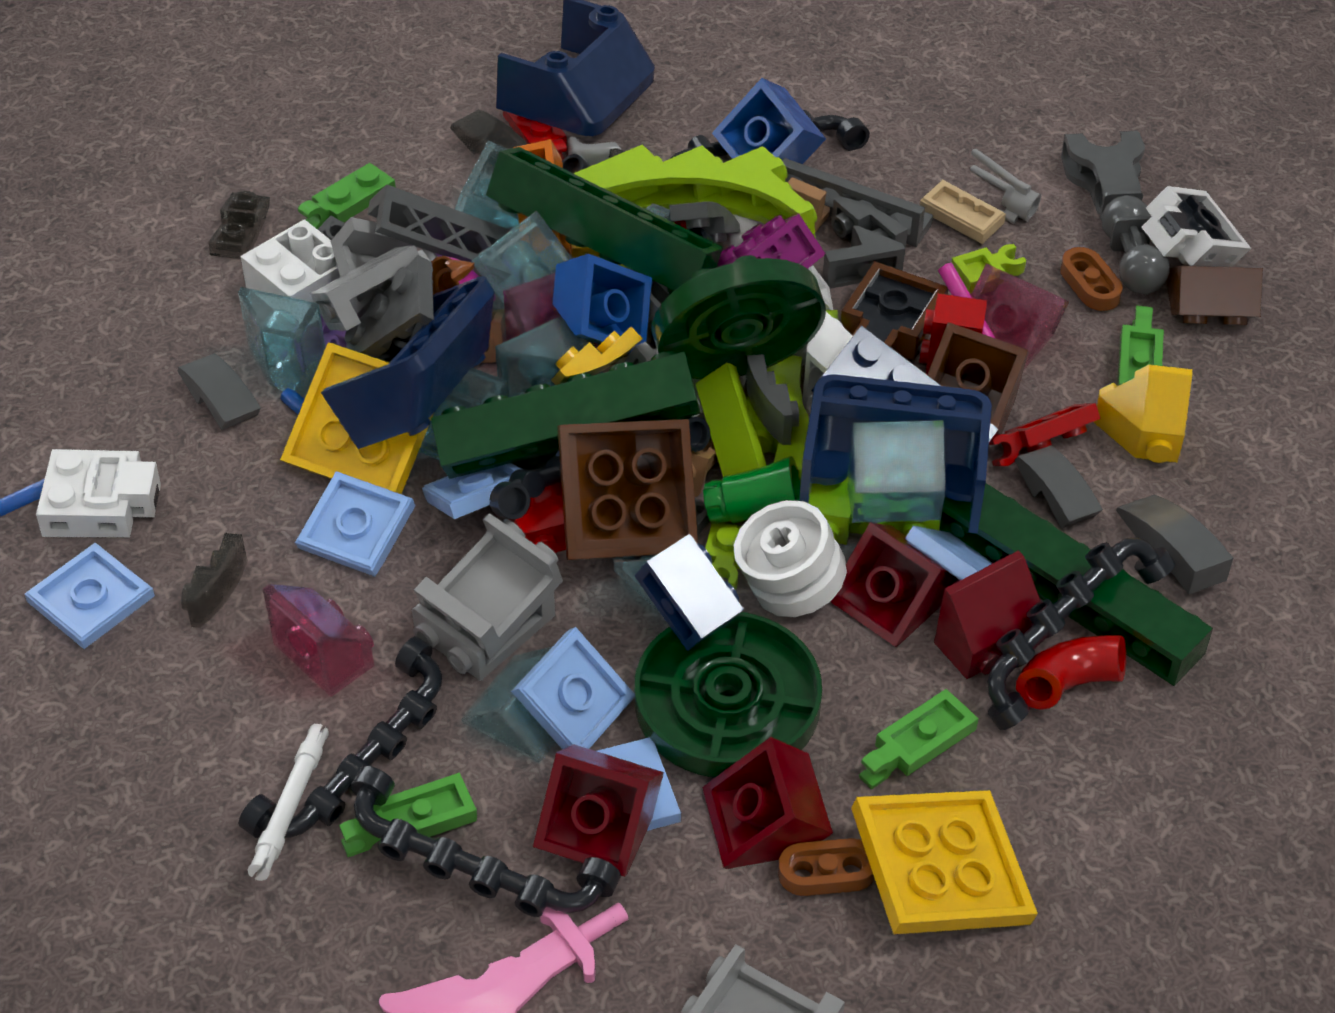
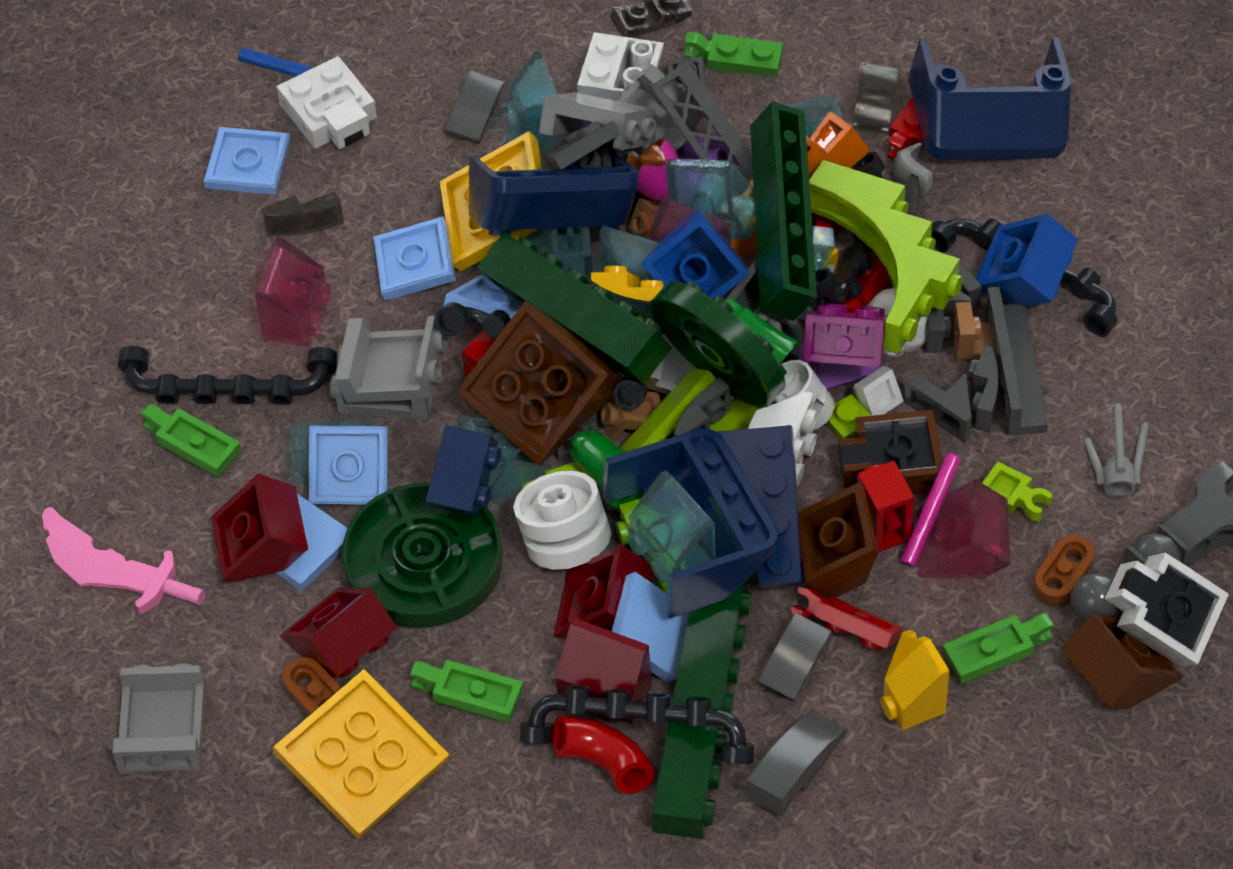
camera: 60 degrees right, 5 degrees up
white piece [248,724,329,881] -> none
black bar [351,766,621,917] -> none
dark grey slope [669,201,740,242] -> none
tan plate [920,180,1006,244] -> none

